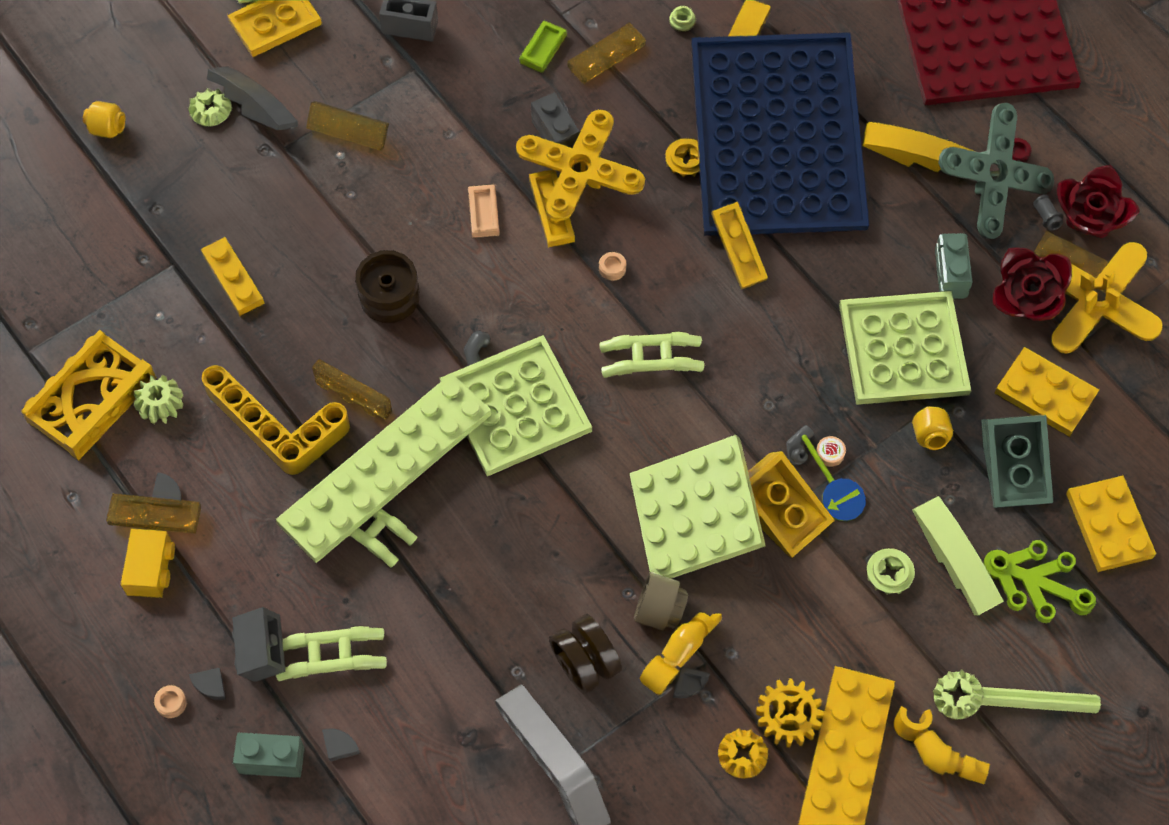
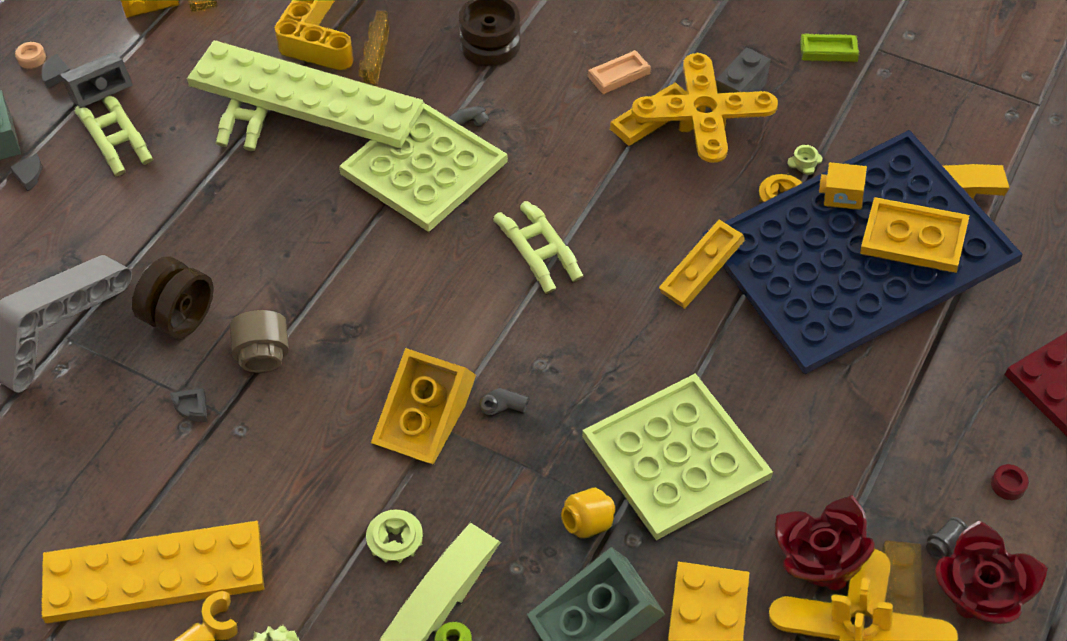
camera: 65 degrees right, 10 degrees down
clear yellow plate [568,22,646,84] -> none
light nougat tile [599,252,626,281] -> none
yellowish green plate [629,435,766,578] -> none
yellow piece [640,612,722,695] -> none
yellowish green plate [669,6,695,31] -> none
yellow gear [718,728,768,779] -> none
yellow gear [756,678,824,747] -> none
blue piece [802,435,866,521] -> none
tile [816,436,846,467] -> none
yellow slope [862,122,973,172] -> none
sand green brick [935,233,973,299] -> none
sand green piece [939,103,1054,239] -> none
none -> yellowish green plate [787,145,822,175]
none -> yellow brick [819,162,867,210]
none -> yellow plate [860,197,970,273]

